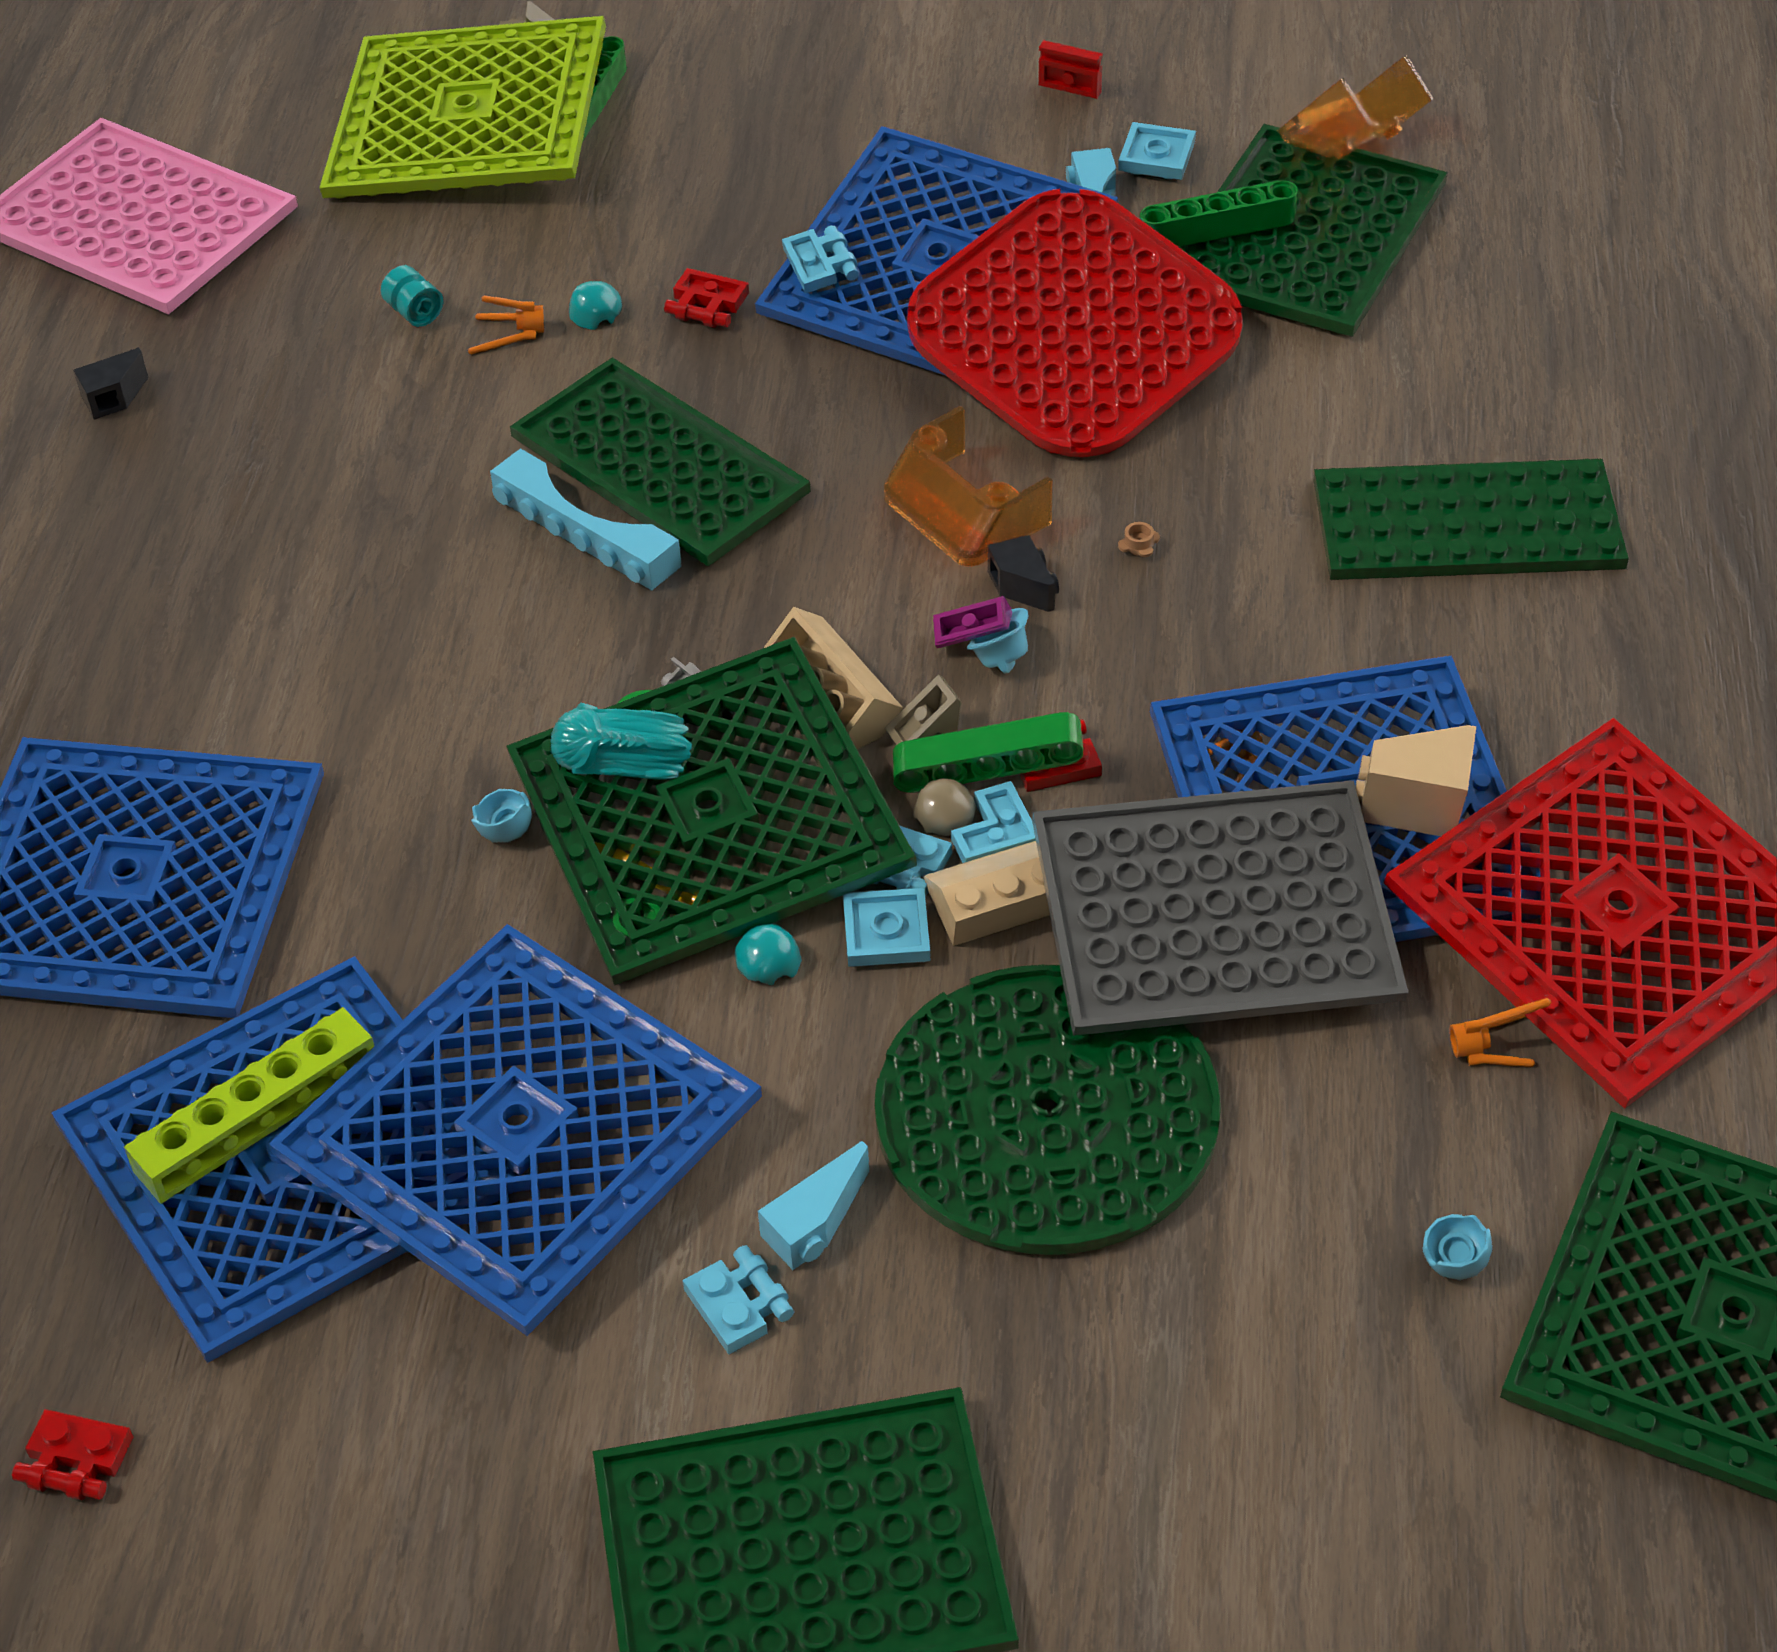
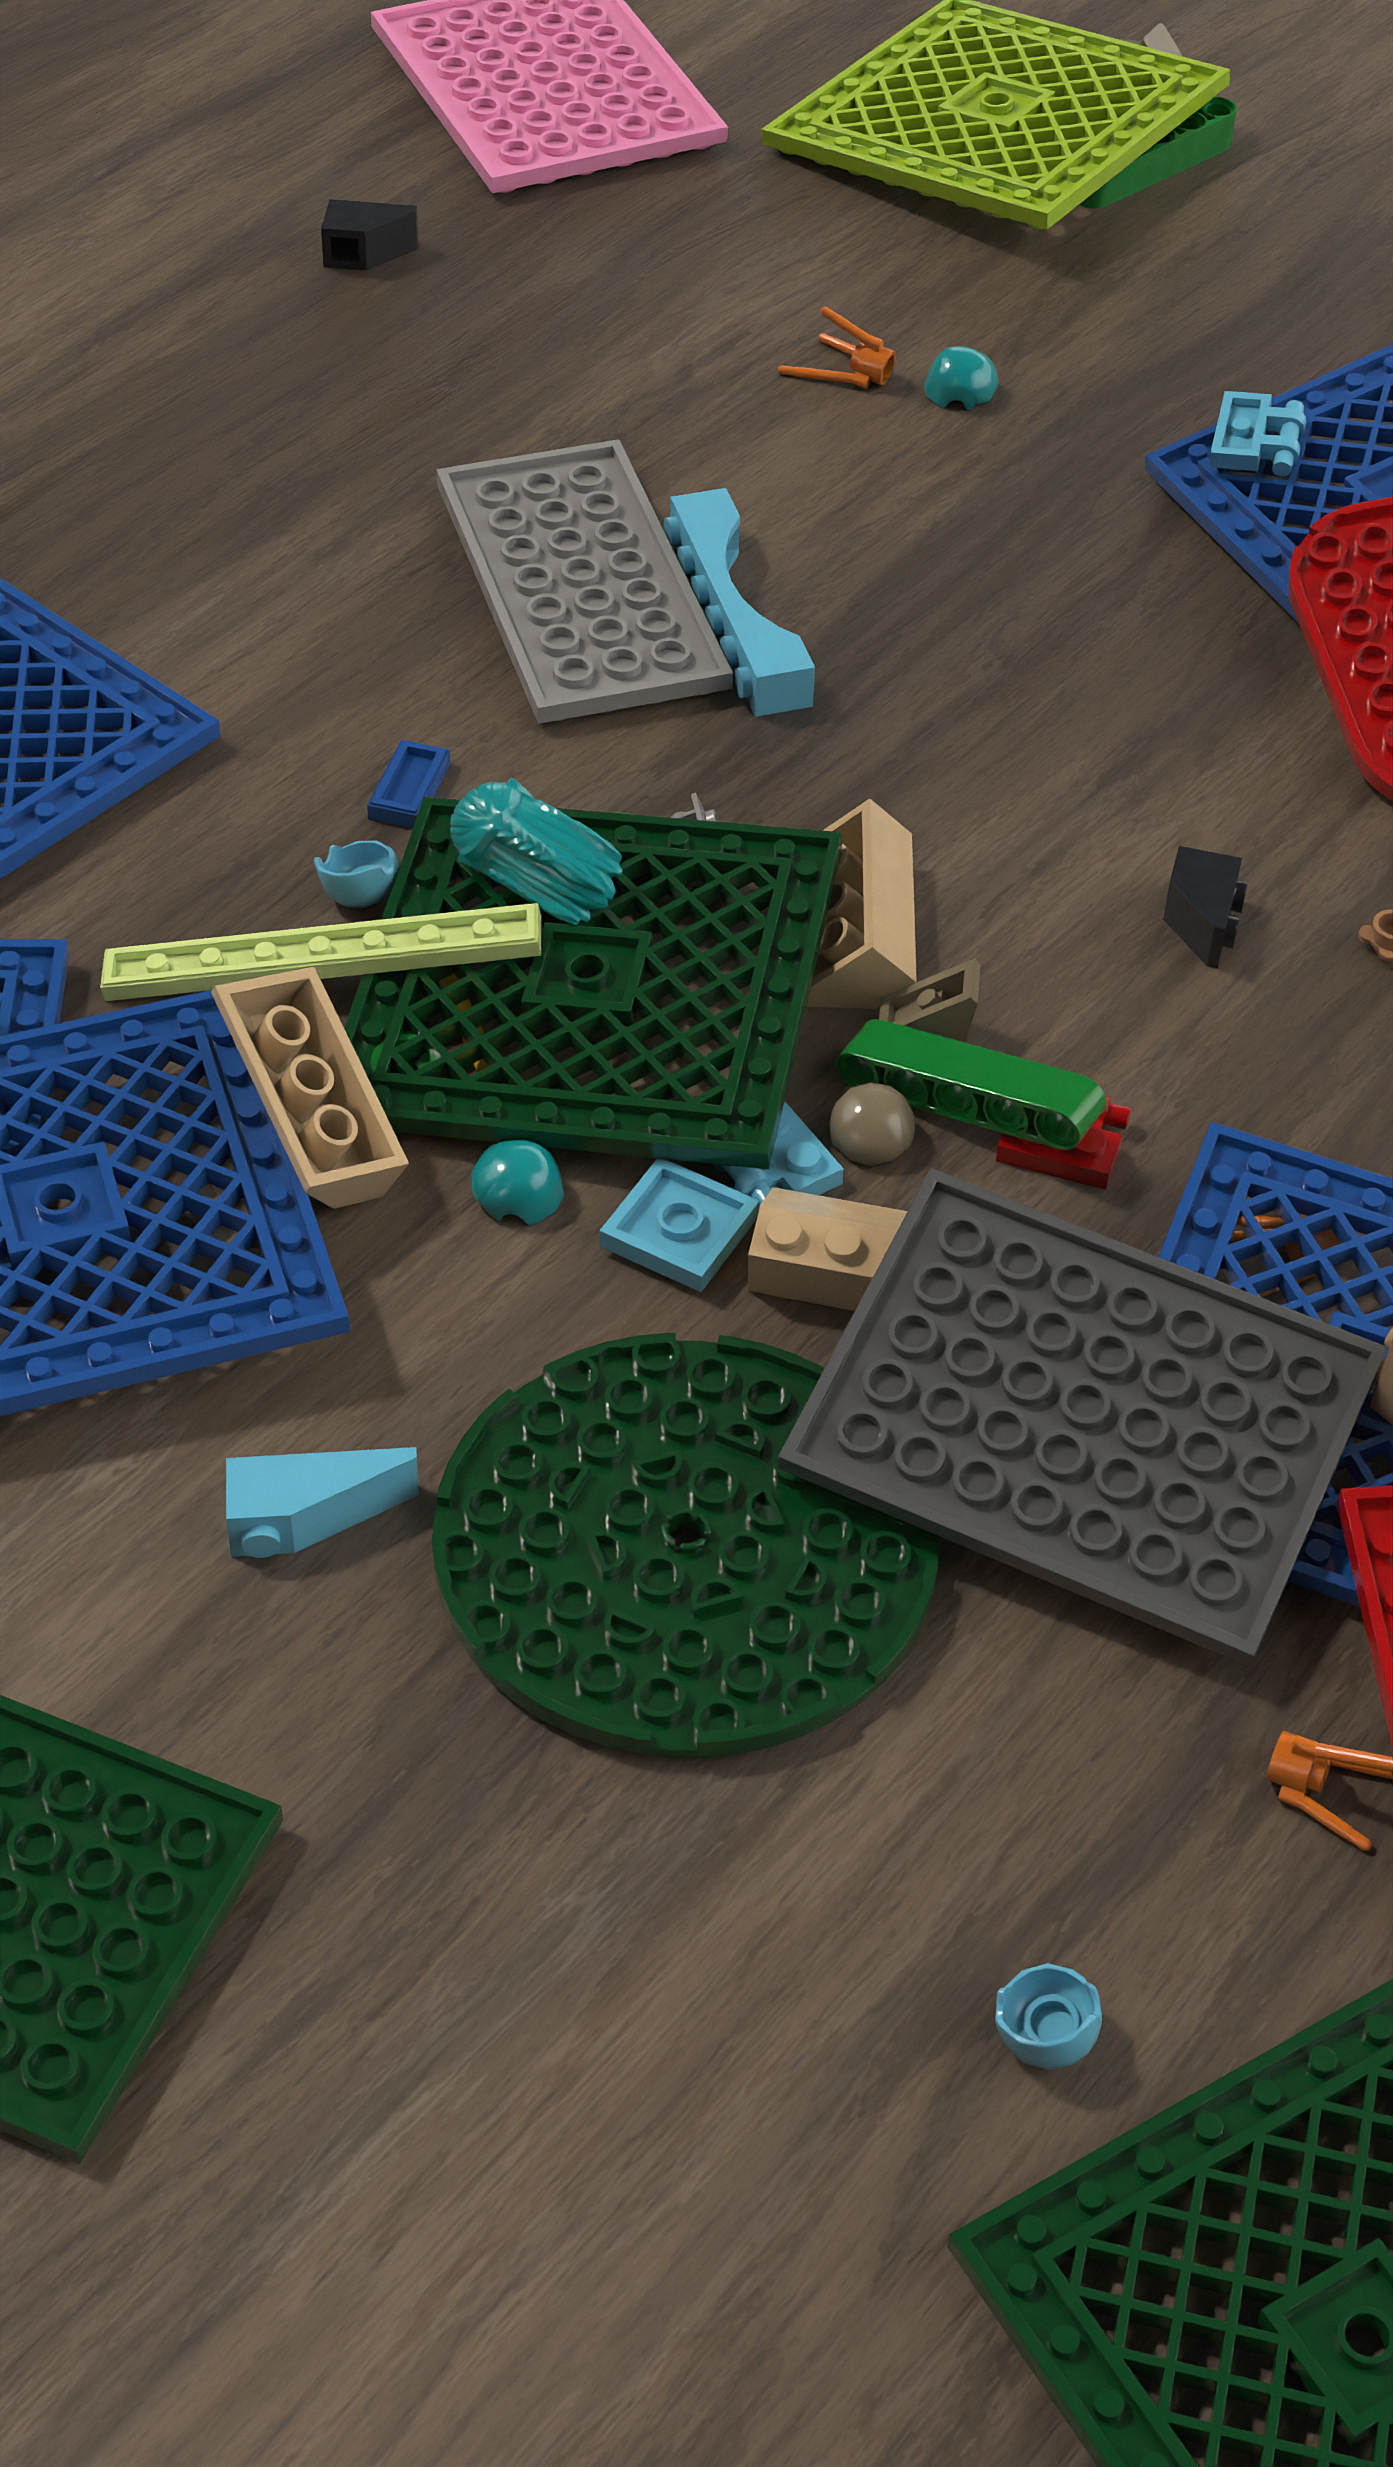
camera: 30 degrees right, 0 degrees up
teal wheel [380,265,444,327] -> none
dark green plate [510,357,811,567] -> none
red plate [664,268,749,328] -> none
medium azure plate [683,1245,794,1355] -> none
clear orange windscreen [884,406,1052,567] -> none
magenta slope [933,596,1012,649] -> none
medium azure plate [951,781,1036,863] -> none
medium azure piece [967,608,1029,674] -> none
none -> yellowish green tile [100,903,541,1002]
none -> tan slope [211,967,409,1209]
none -> blue tile [367,740,451,828]
none -> light grey plate [436,439,733,724]

